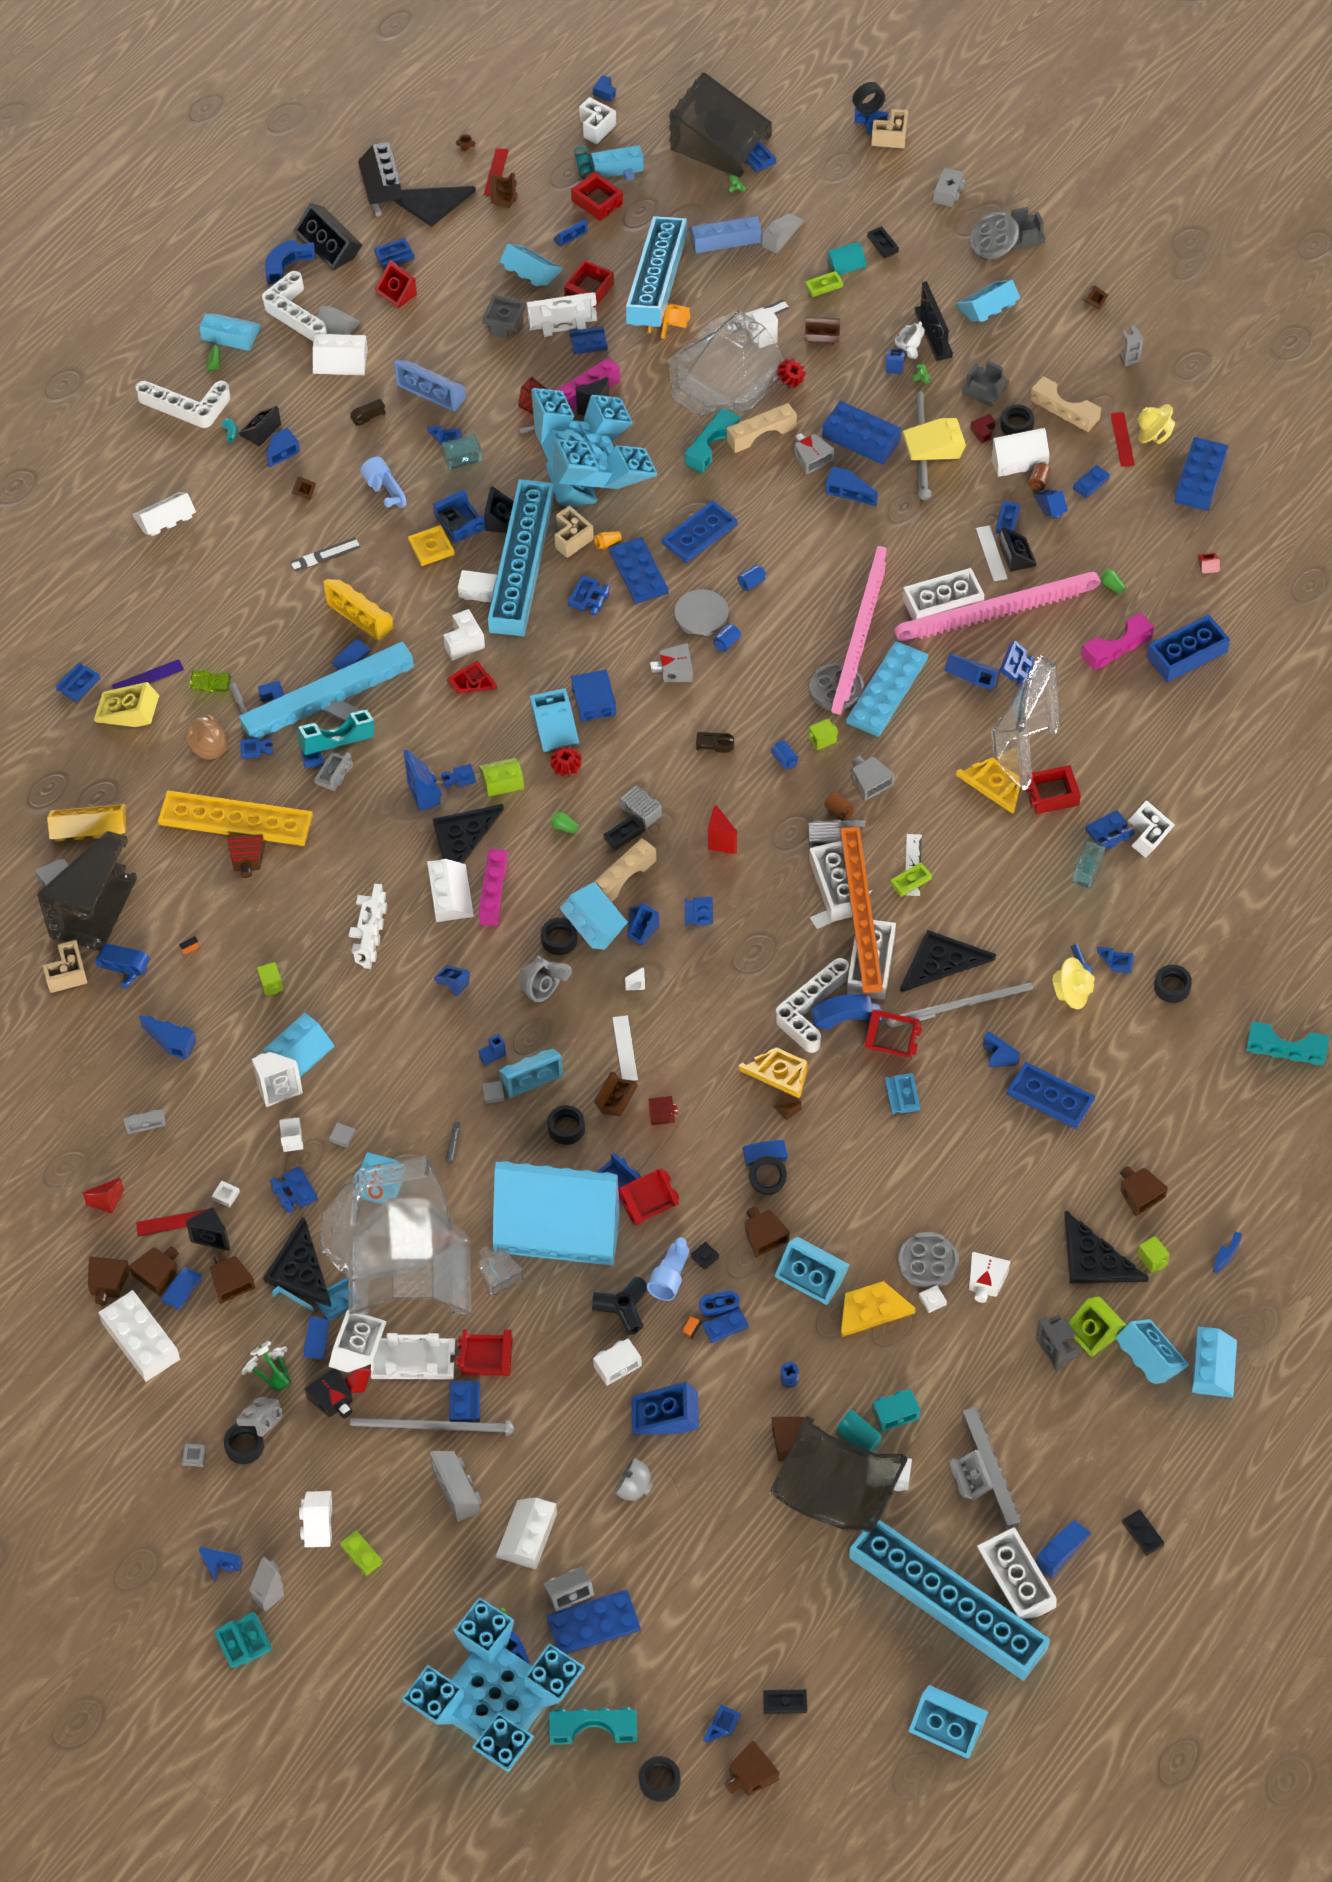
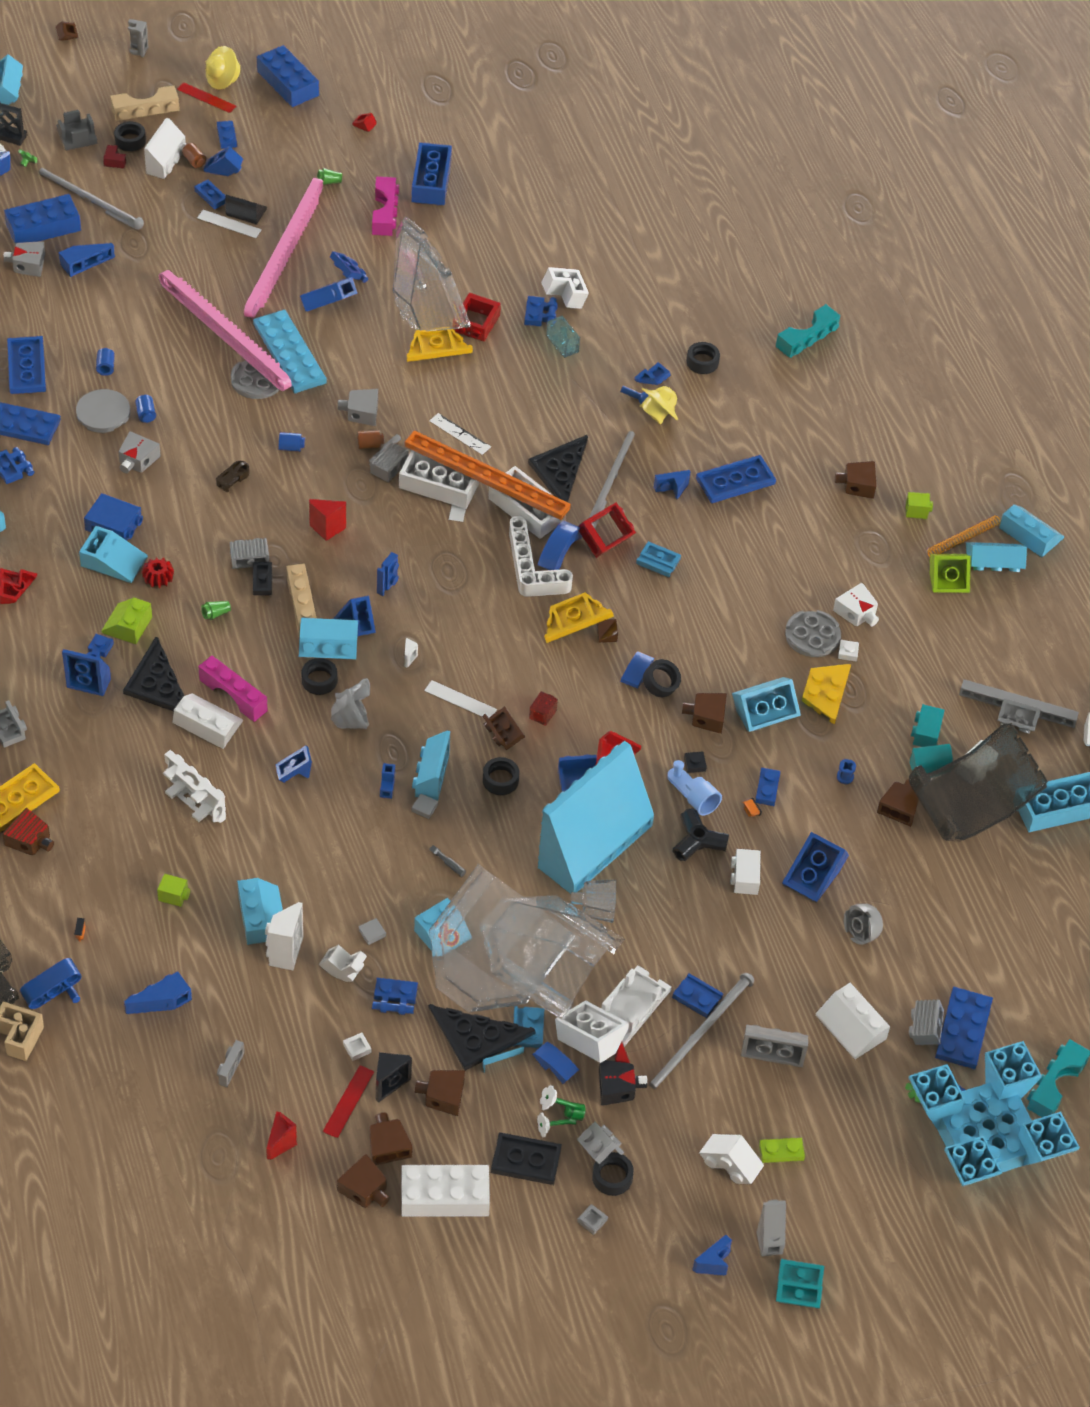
camera: 60 degrees left, 5 degrees down
blue slope [162,1267,202,1310] -> none
red panel [457,1329,513,1376] -> none
blue plate [699,1291,740,1317] -> none
lime brick [808,718,838,751] -> none
lime plate [890,862,932,897] -> none
light yellow slope [902,418,966,460] -> none
white brick [903,568,984,620] -> none
dark grey panel [1036,1315,1080,1371] -> none
black tile [1064,1211,1149,1283] -> none
blue slope [1213,1231,1242,1273] -> none
none -> black tile [491,1132,562,1185]
none -> light orange piece [927,515,1001,557]

